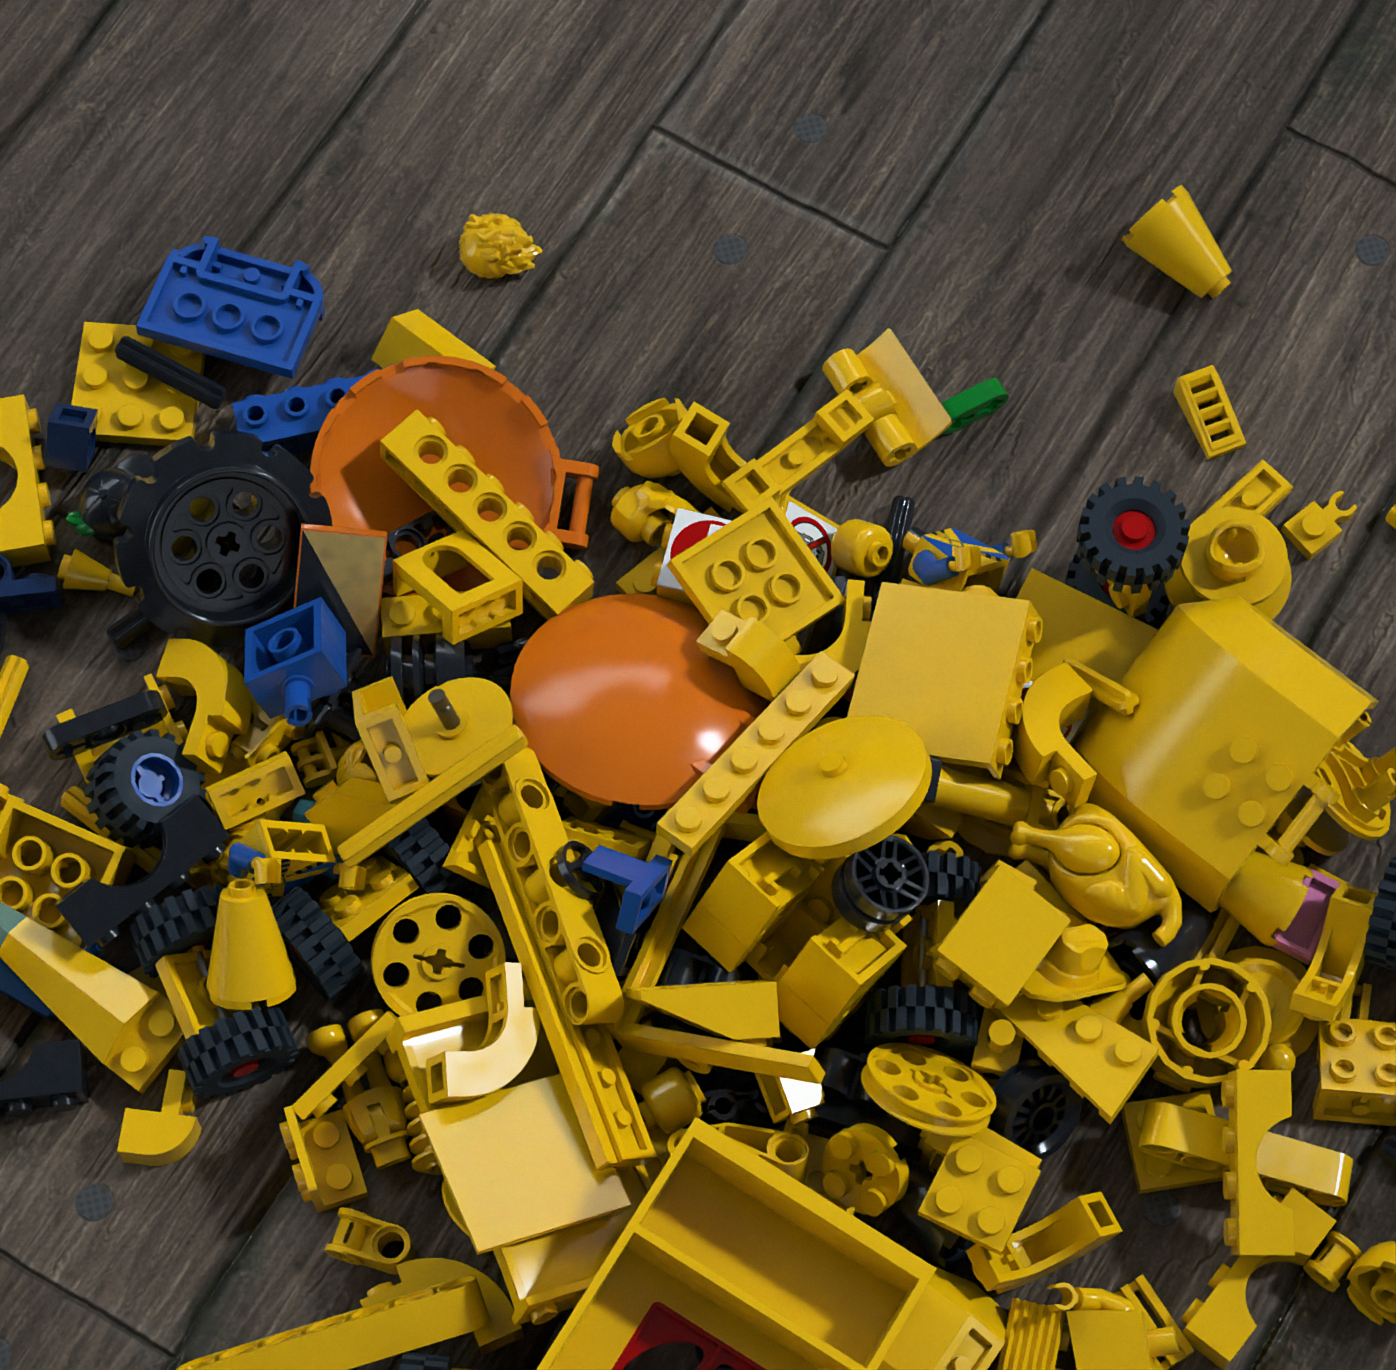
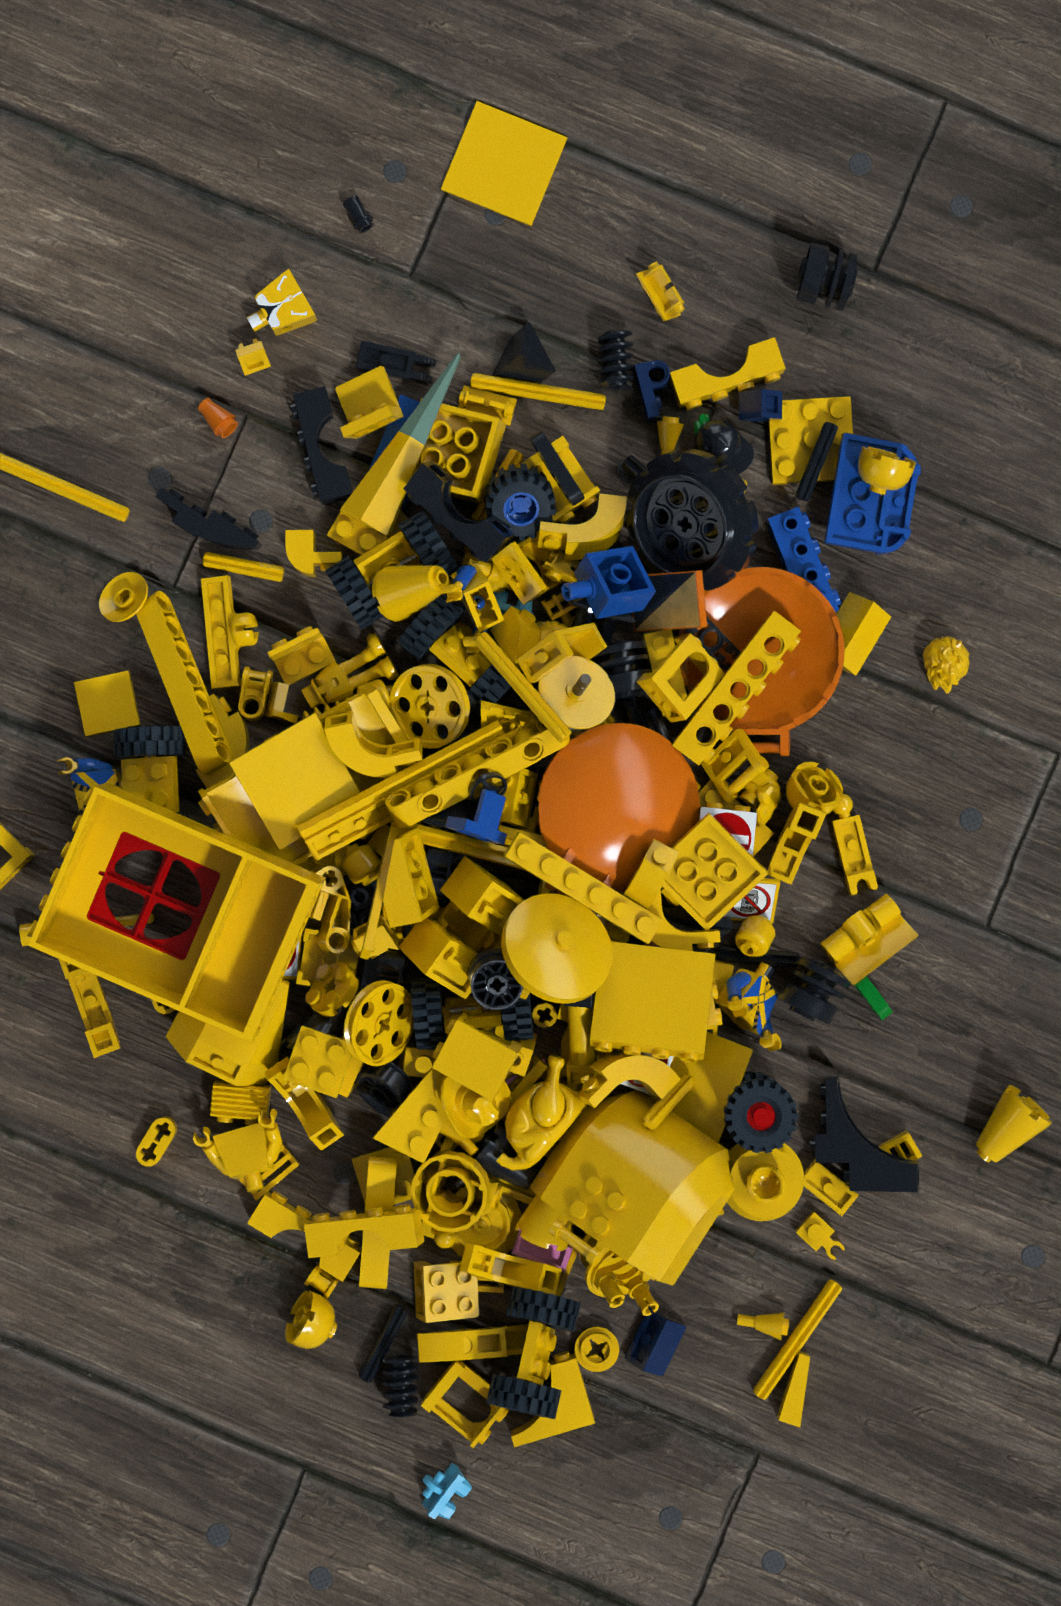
camera: 80 degrees right, 20 degrees up
yellow plate [292,1011,398,1120] -> none
yellow slope [721,389,874,512] -> none
none -> black slope [155,487,262,550]
none -> yellow plate [201,575,259,689]
none -> yellow axle [203,552,284,582]
none -> yellow tile [265,682,298,724]
none -> yellow plate [701,729,769,803]
none -> black wheel [777,956,851,1025]
none -> black arch [810,1076,920,1192]
none -> yellow plate [831,794,878,895]
none -> yellow cylinder [857,446,916,495]

